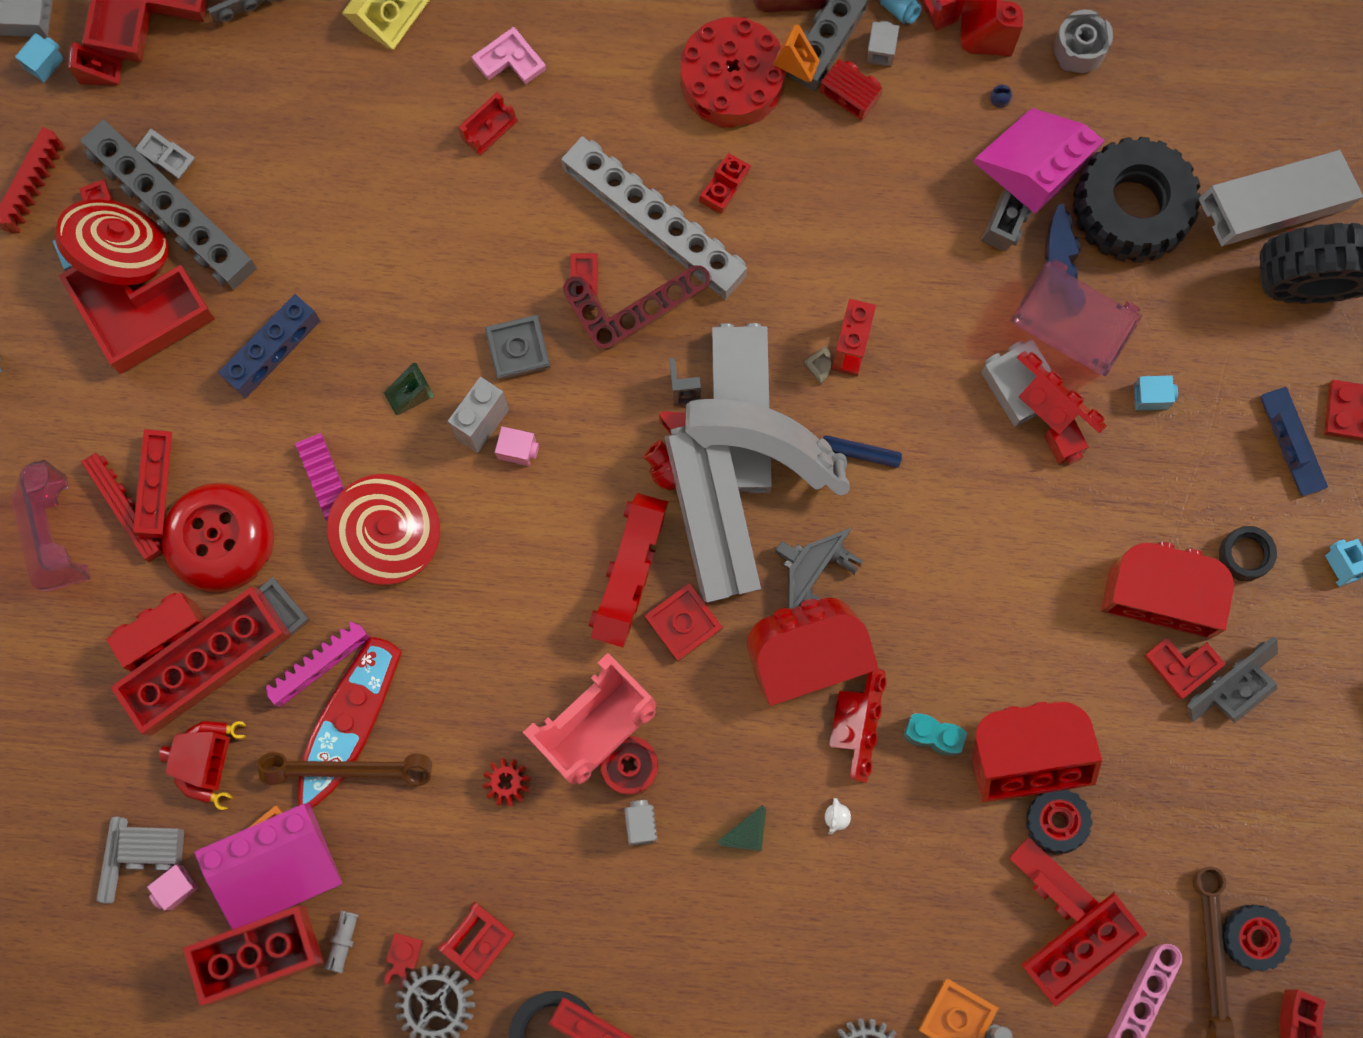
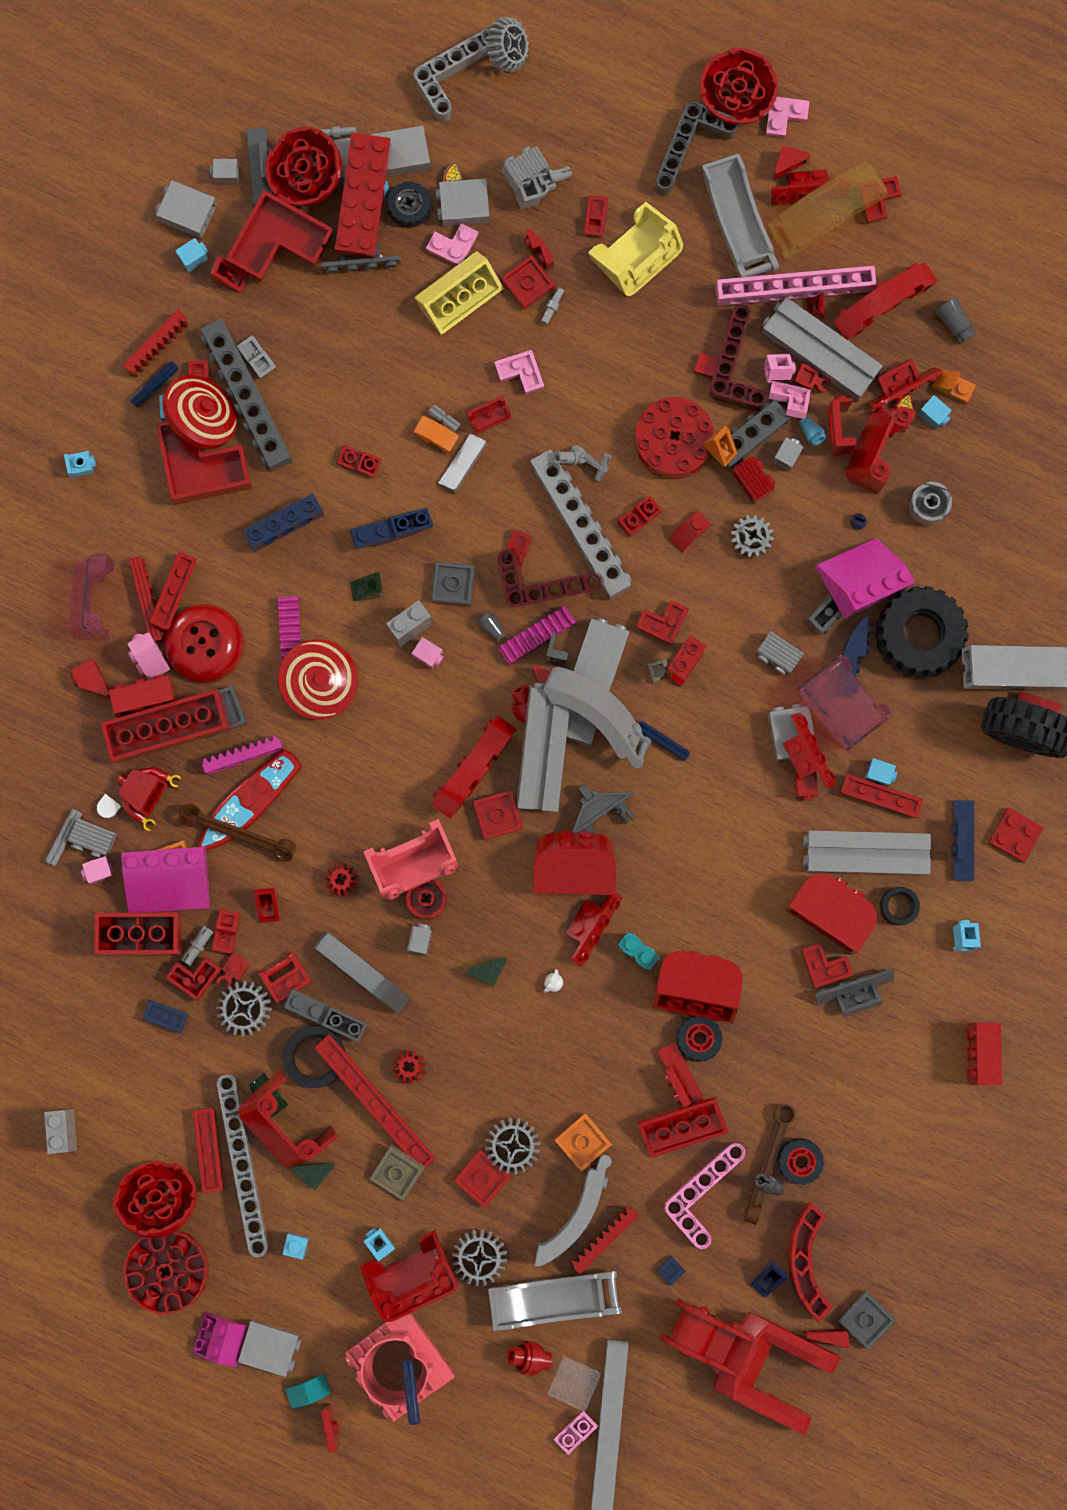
camera: 15 degrees right, 5 degrees up
none -> red slope [70,659,110,699]
none -> white tile [97,794,122,819]
none -> bright pink brick [127,632,170,680]
none -> dark blue axle [130,361,179,407]
none -> red brick [165,957,222,1002]
none -> red slope [211,909,240,956]
none -> red slope [254,888,280,923]
none -> dark grey slope [283,989,367,1043]
none -> beam [313,931,411,1014]
none -> red slope [336,445,382,478]
none -> dark blue slope [350,508,433,550]
none -> red gear [392,1050,427,1084]
none -> orange slope [412,416,459,453]
none -> light grey piece [429,405,460,432]
none -> slope [438,434,487,493]
none -> dark grey cone [477,612,506,641]
none -> dark pink gear [498,606,576,666]
none -> light grey pin [553,445,612,481]
none -> red plate [636,600,689,645]
none -> red slope [669,510,712,553]
none -> light grey gear [730,515,774,559]
none -> dark grey pin [755,1174,785,1195]
none -> light grey brick [756,631,804,675]
none -> light grey brick [803,830,931,876]
none -> red plate [839,774,923,819]

